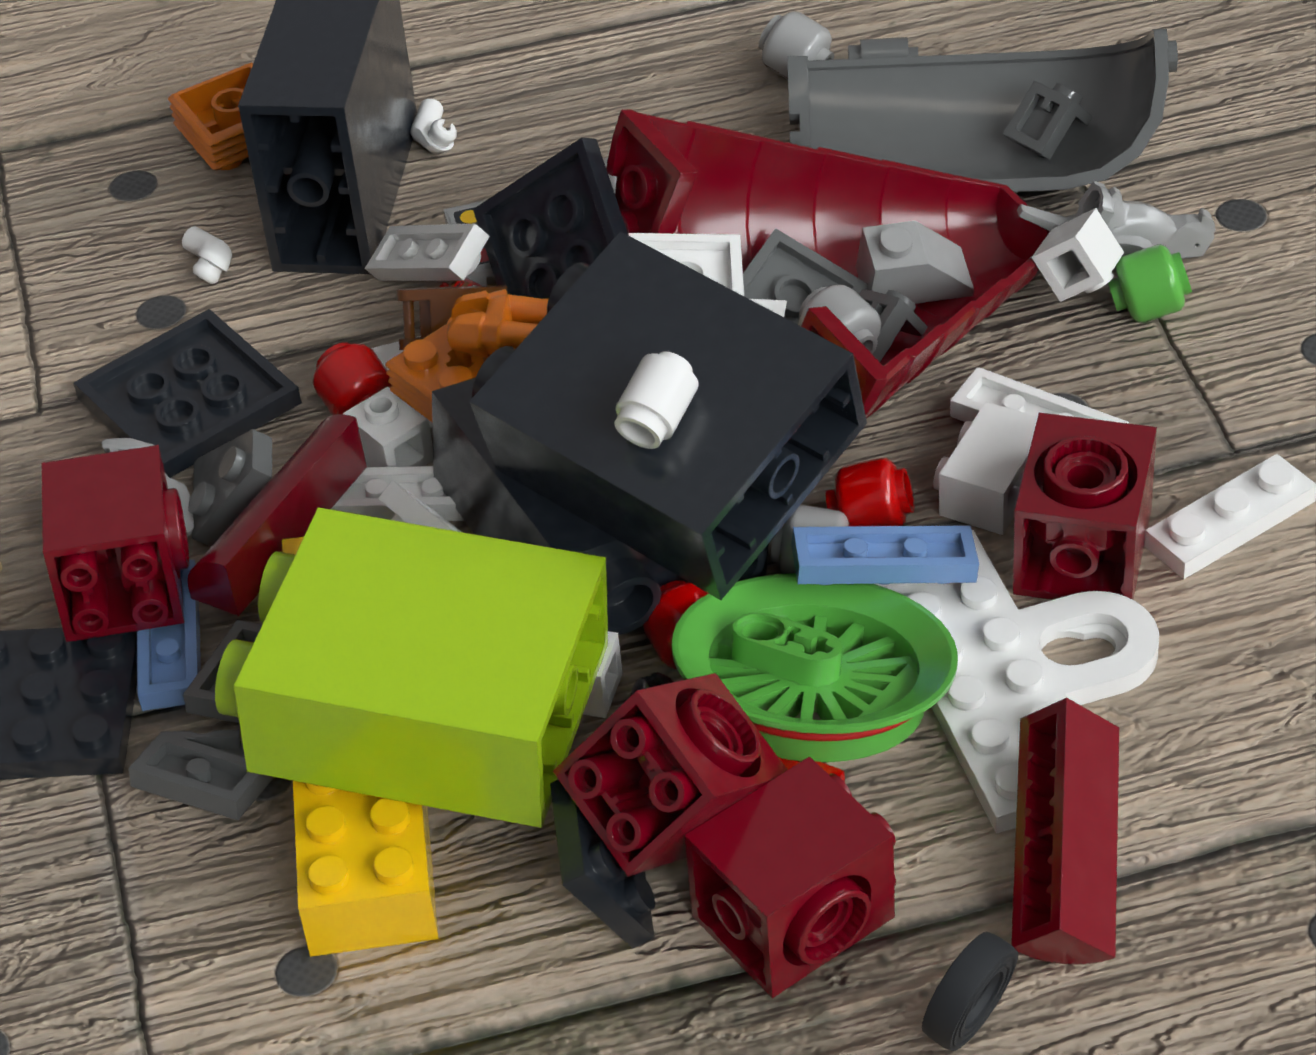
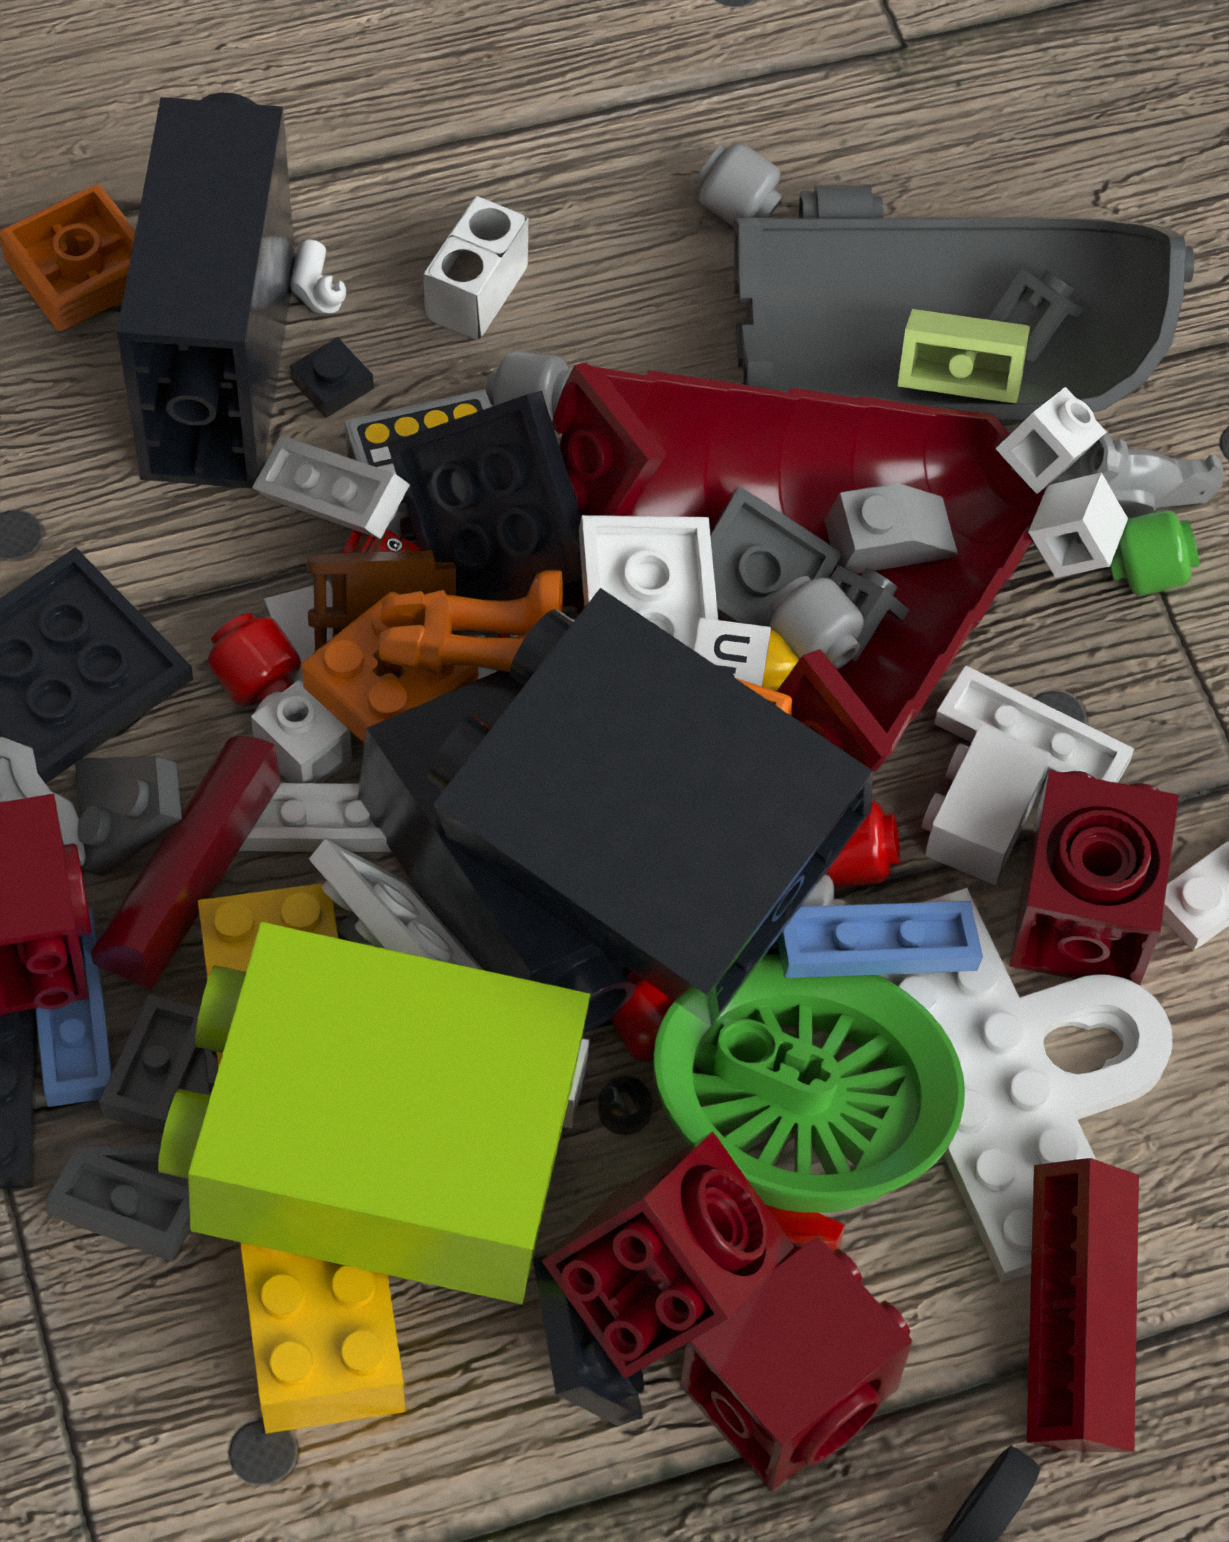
camera: 10 degrees left, 15 degrees up
white arm [182,226,232,284] -> none
white brick [614,352,699,449] -> none
none -> black plate [290,337,374,418]
none -> white piece [423,196,529,340]
none -> yellowish green brick [897,309,1030,404]
none -> white brick [996,387,1107,494]

